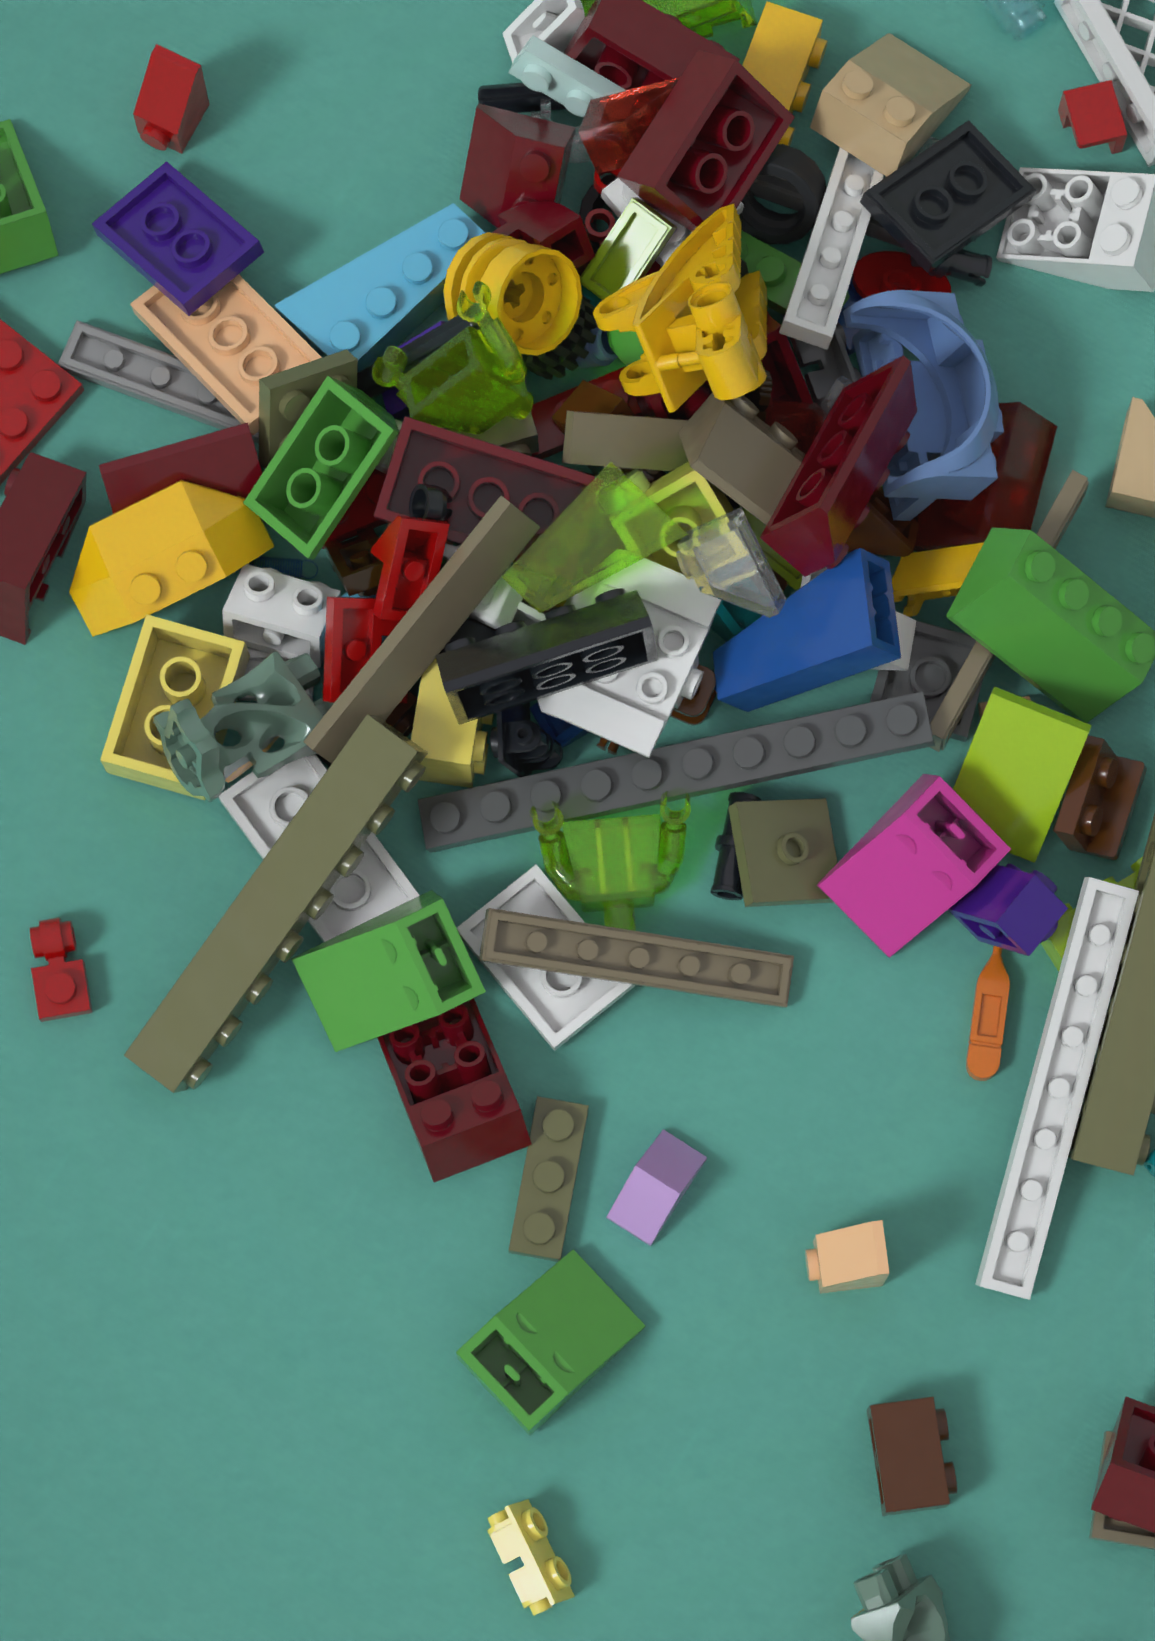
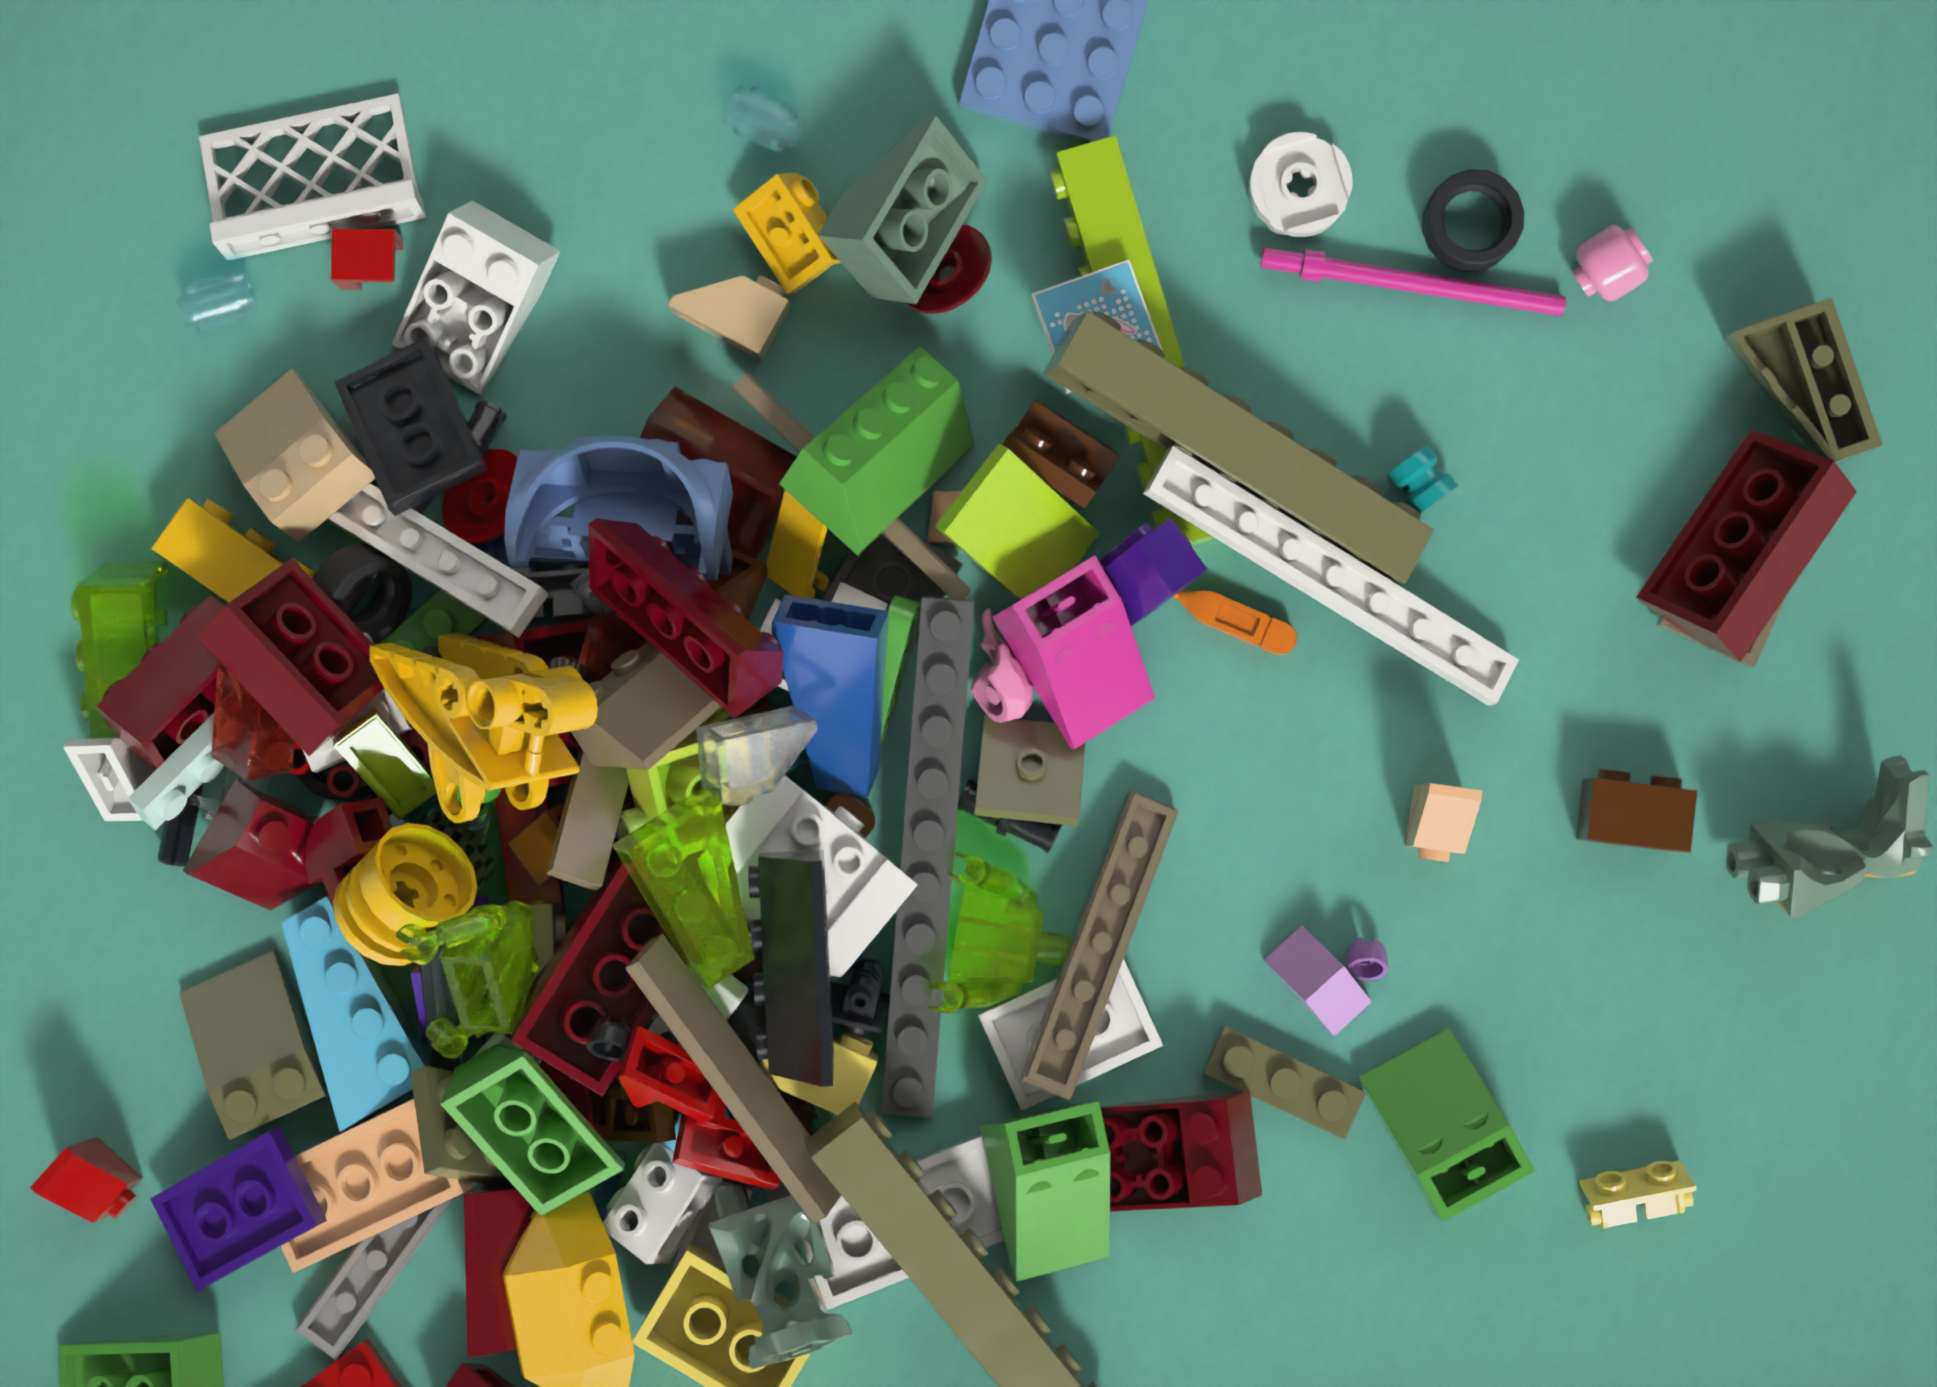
camera: 80 degrees left, 10 degrees up
none -> olive slope [179,950,329,1140]
none -> bright green beam [881,595,921,742]
none -> bright pink piece [970,608,1034,723]
none -> medium lavender hinge [1346,937,1388,981]

